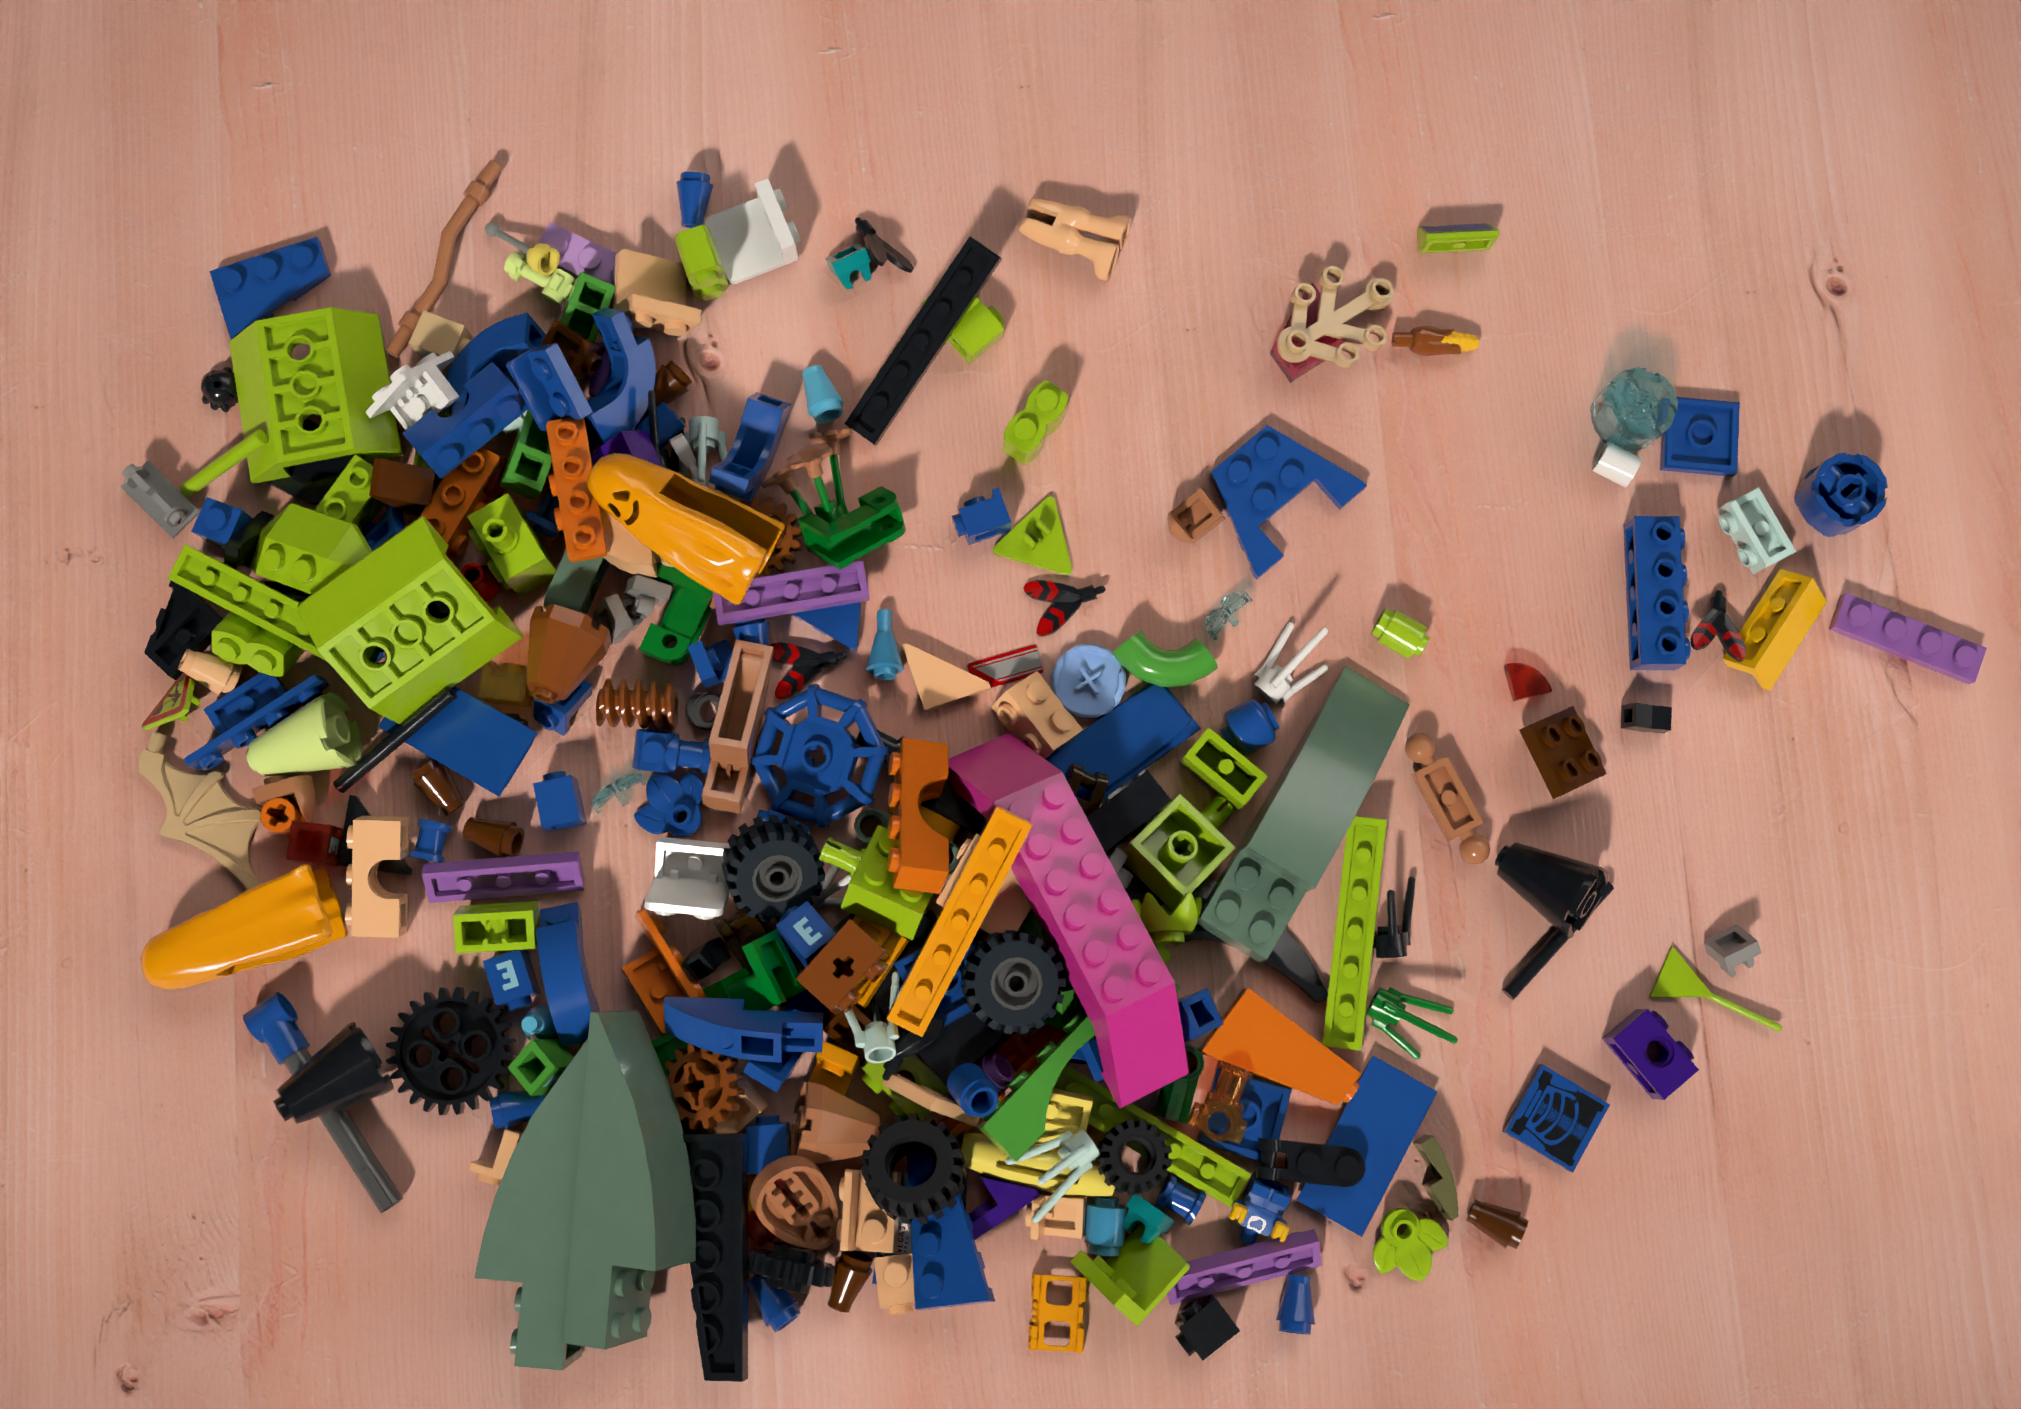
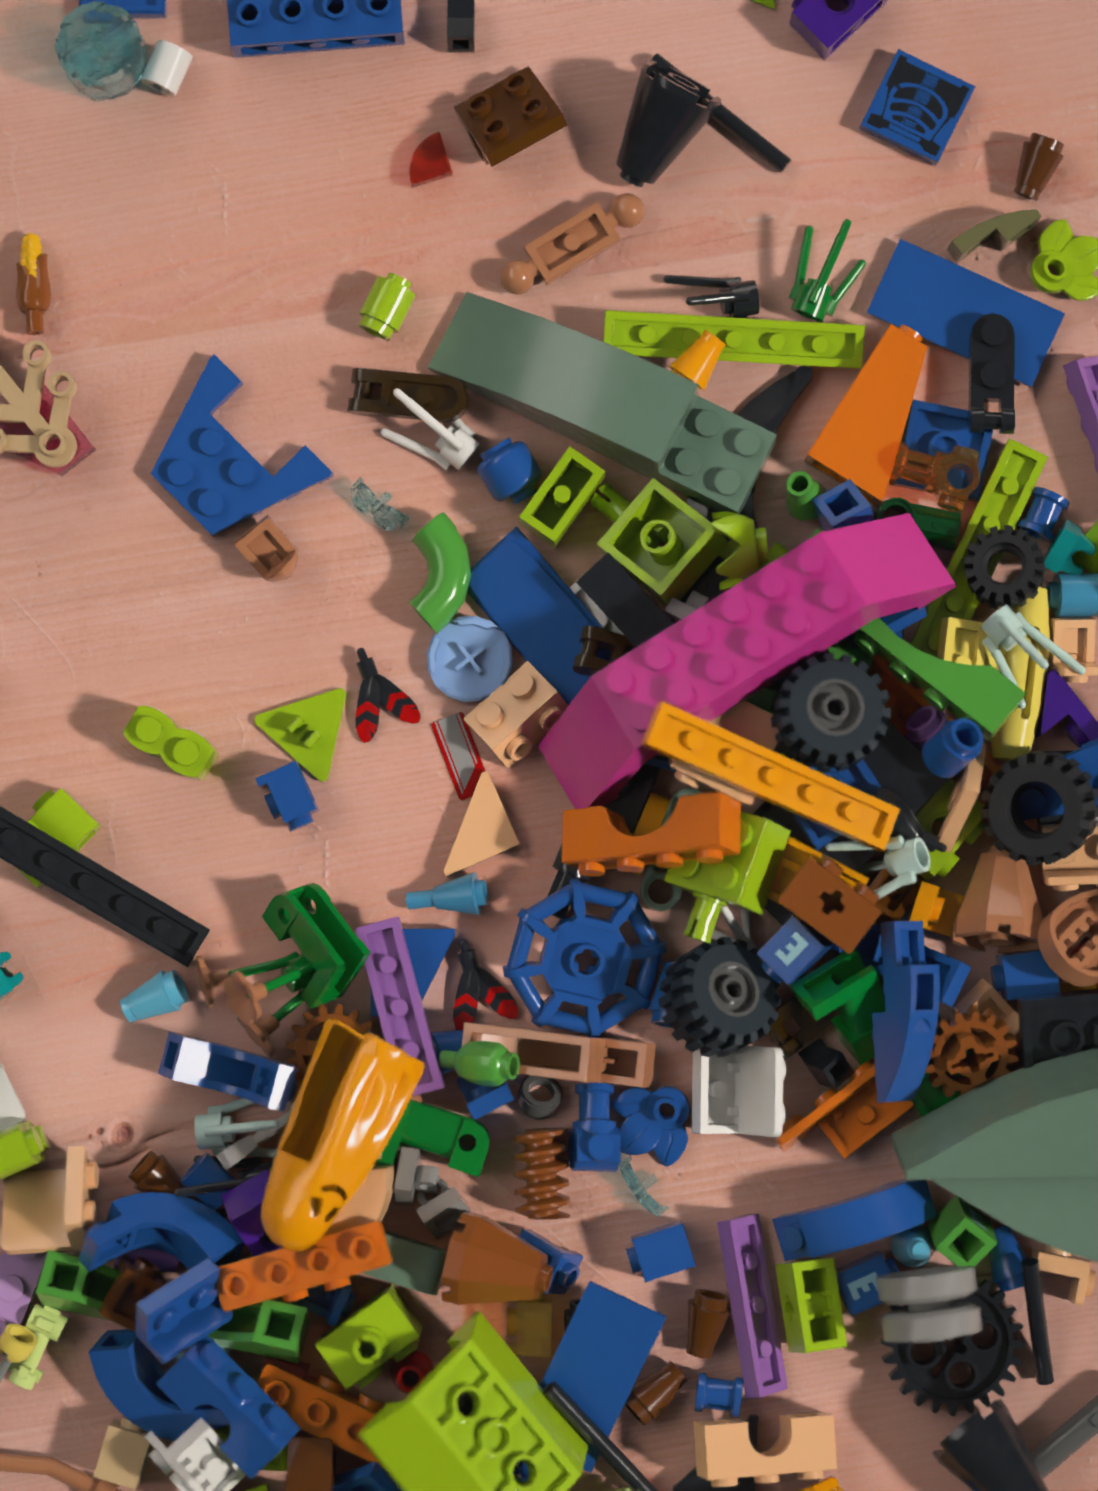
camera: 85 degrees left, 5 degrees up
blue piece [1229,1172,1291,1245] -> none
none -> dark brown plate [347,368,469,422]
none -> bright green plant [439,1041,520,1087]
none -> light orange cone [669,330,726,392]
none -> bright green cone [786,471,827,521]
none -> light grey wheel [876,1266,983,1343]
none -> black bar [1021,1258,1054,1385]

